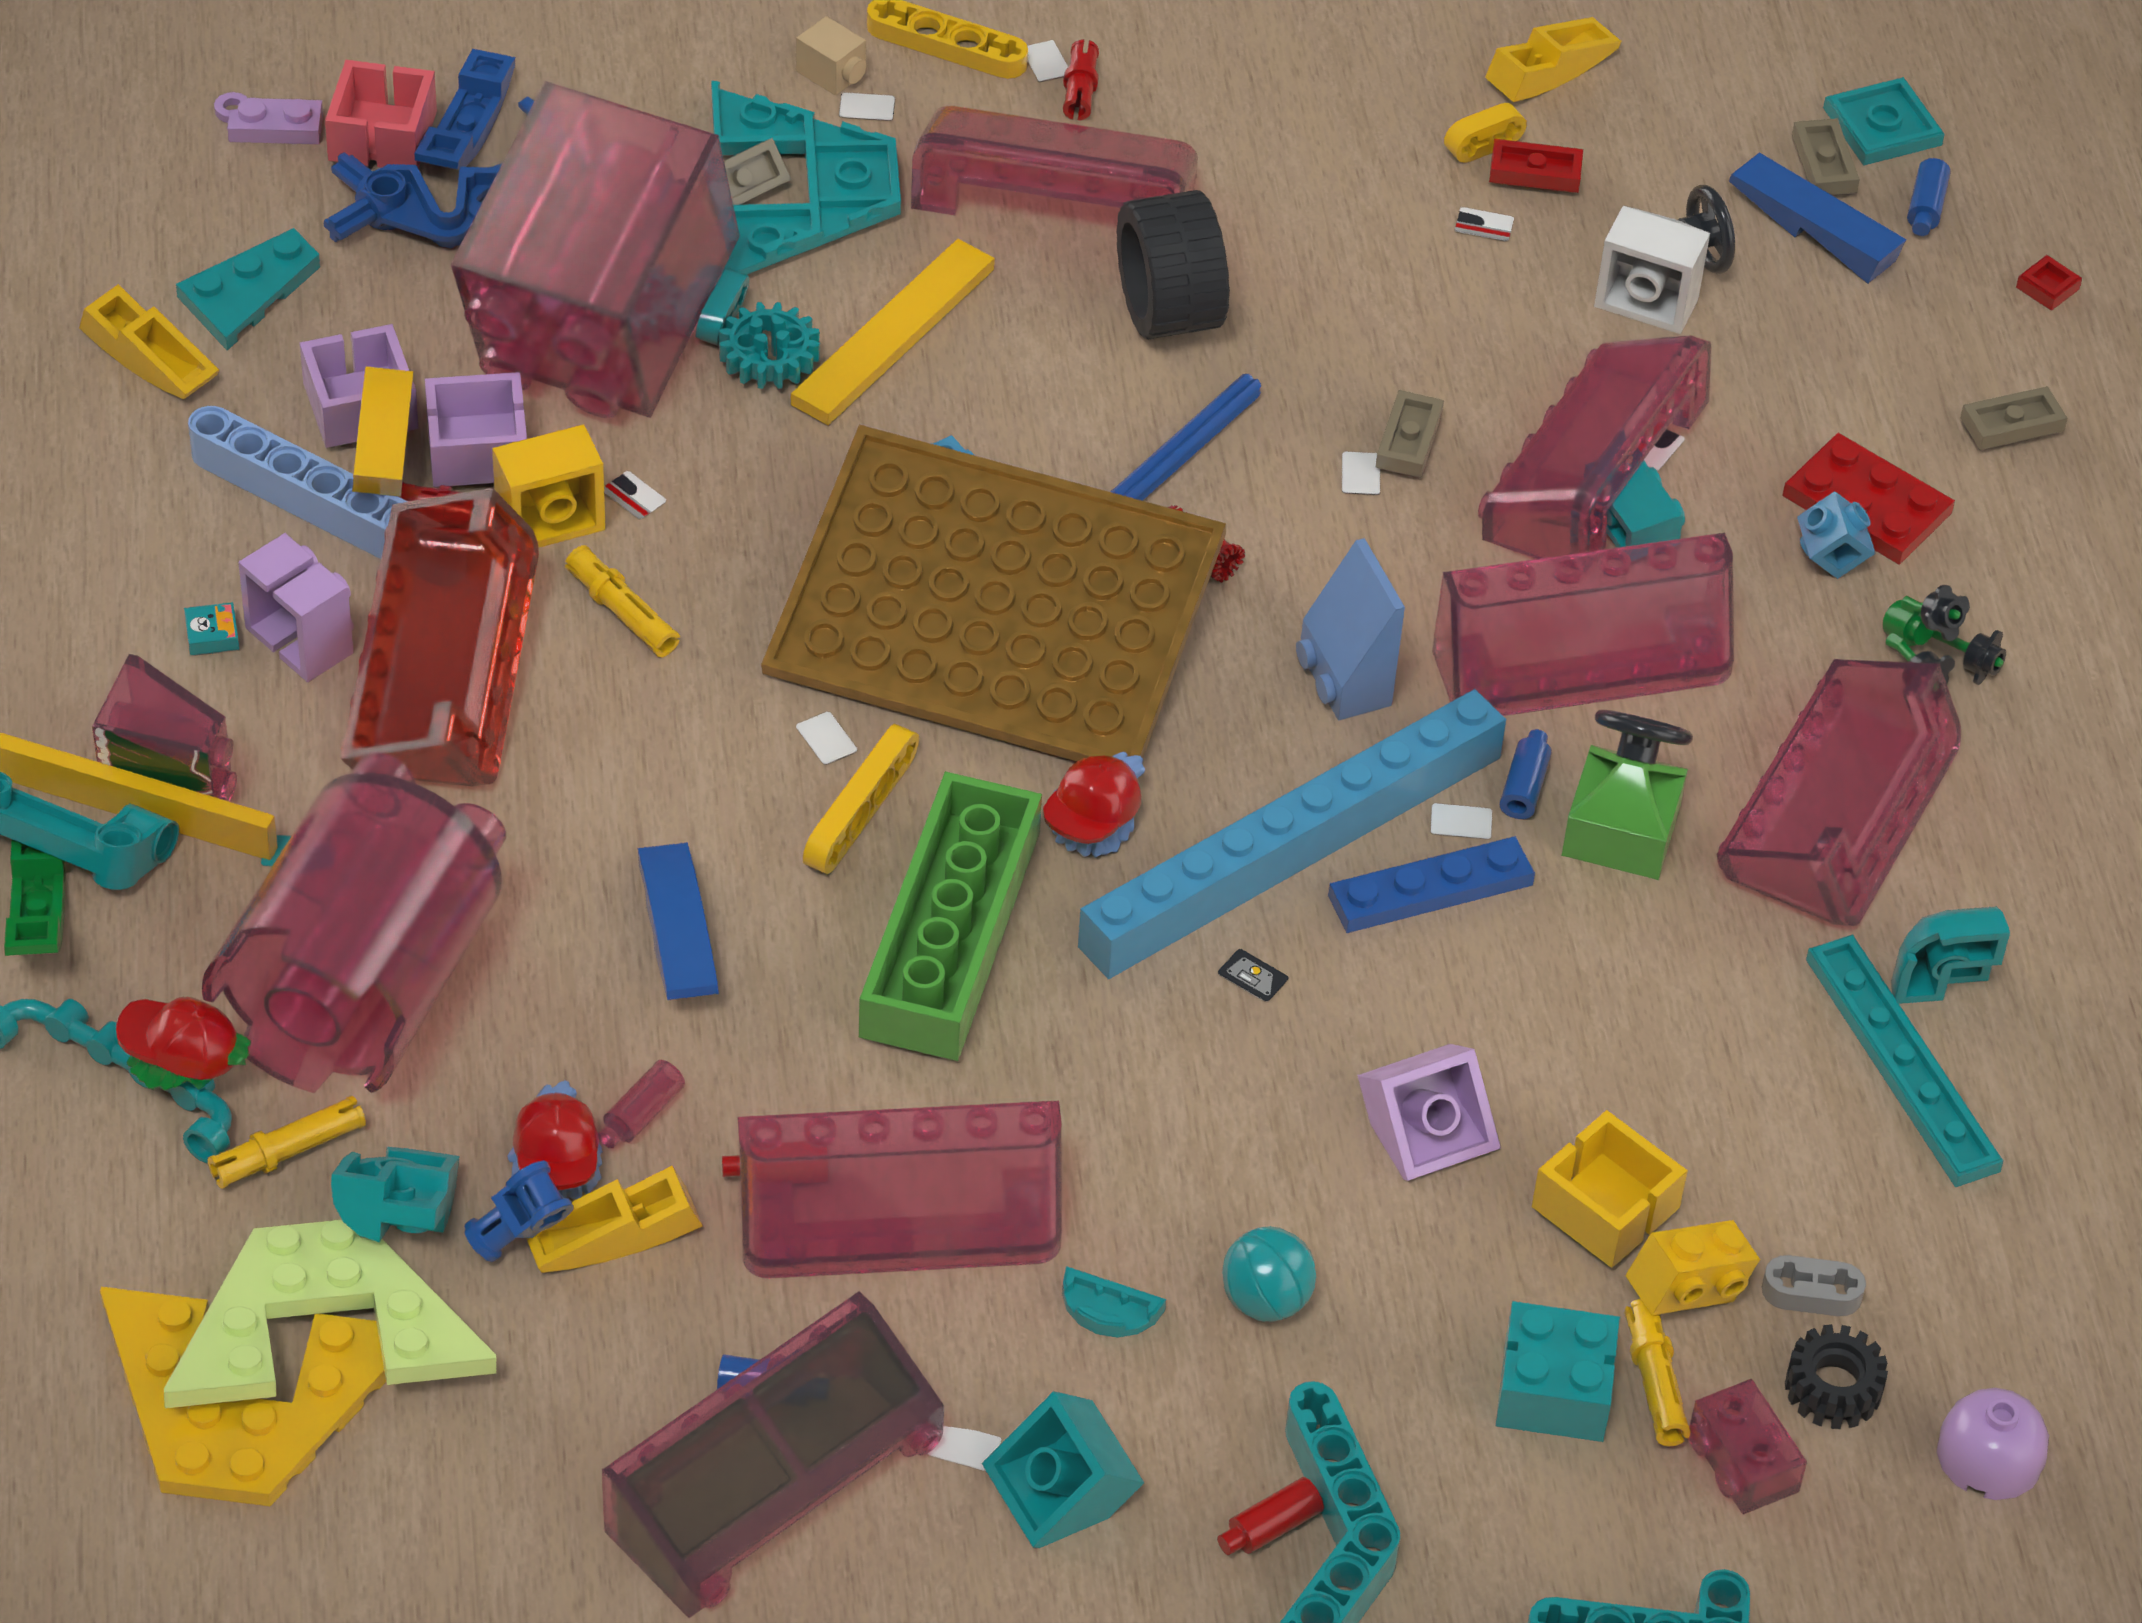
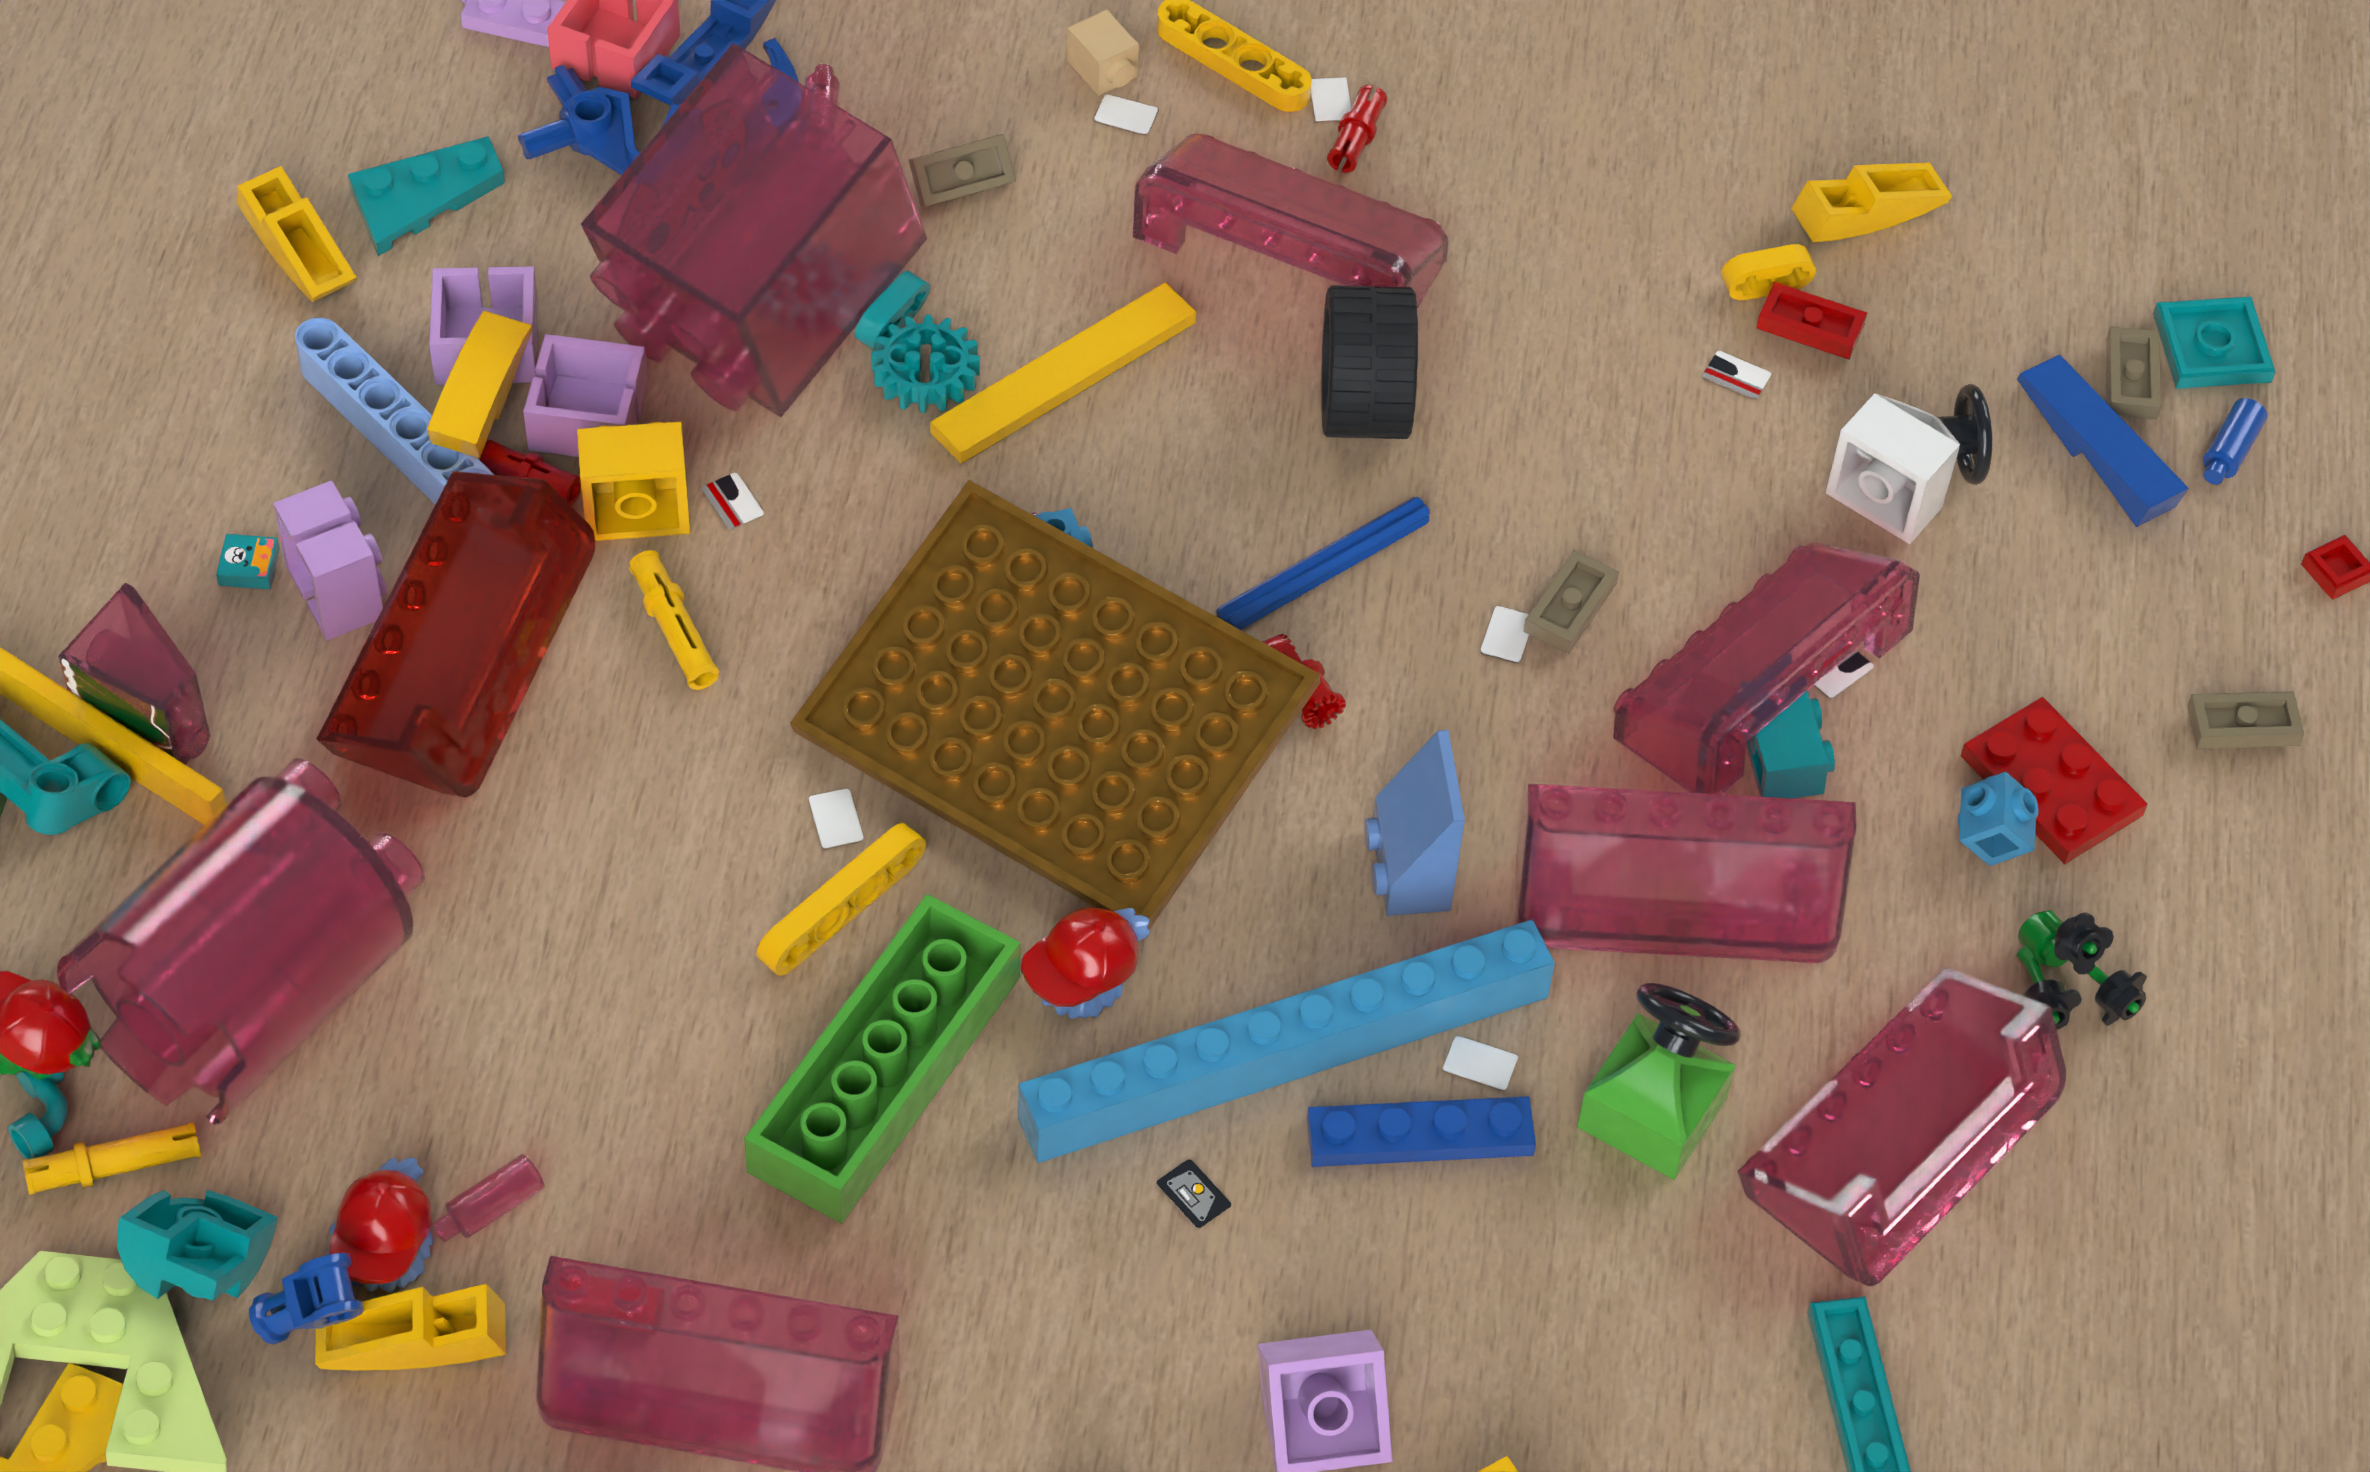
camera: 15 degrees right, 5 degrees up
blue slope [637,842,719,1000] -> none
teal wing [711,81,901,275] -> none
blue cylinder [1499,729,1552,819] -> none
teal brick [1891,906,2010,1004] -> none

